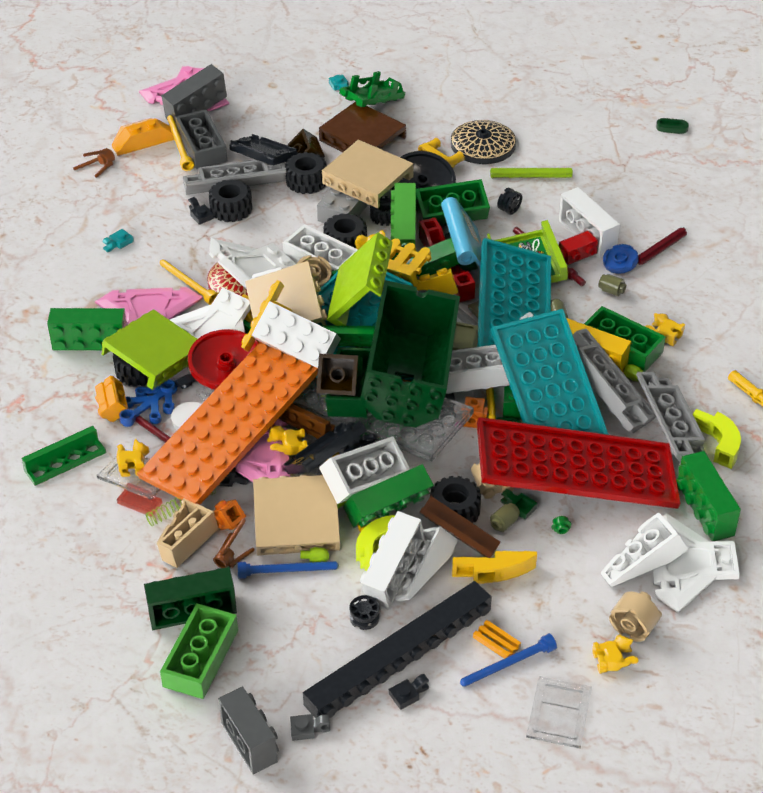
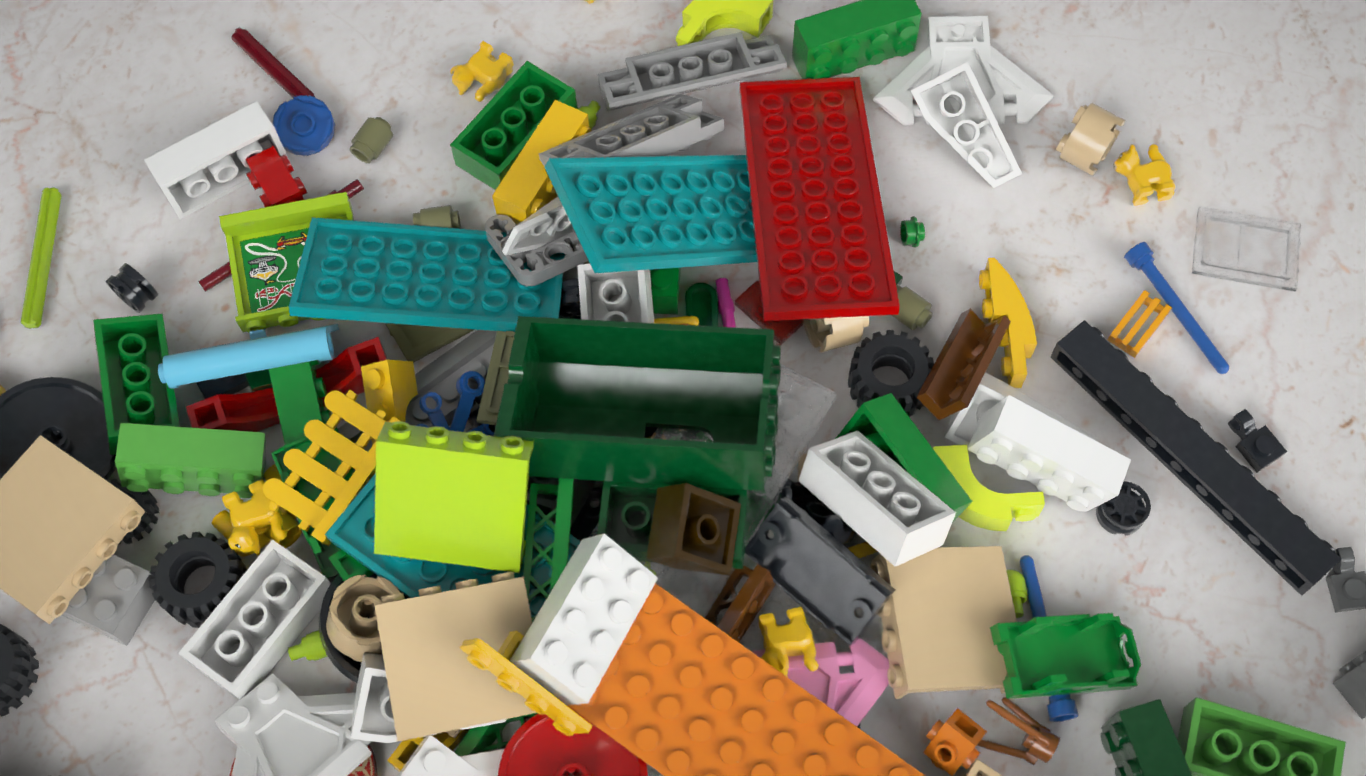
camera: 90 degrees left, 20 degrees up
none -> green piece [990,613,1141,699]

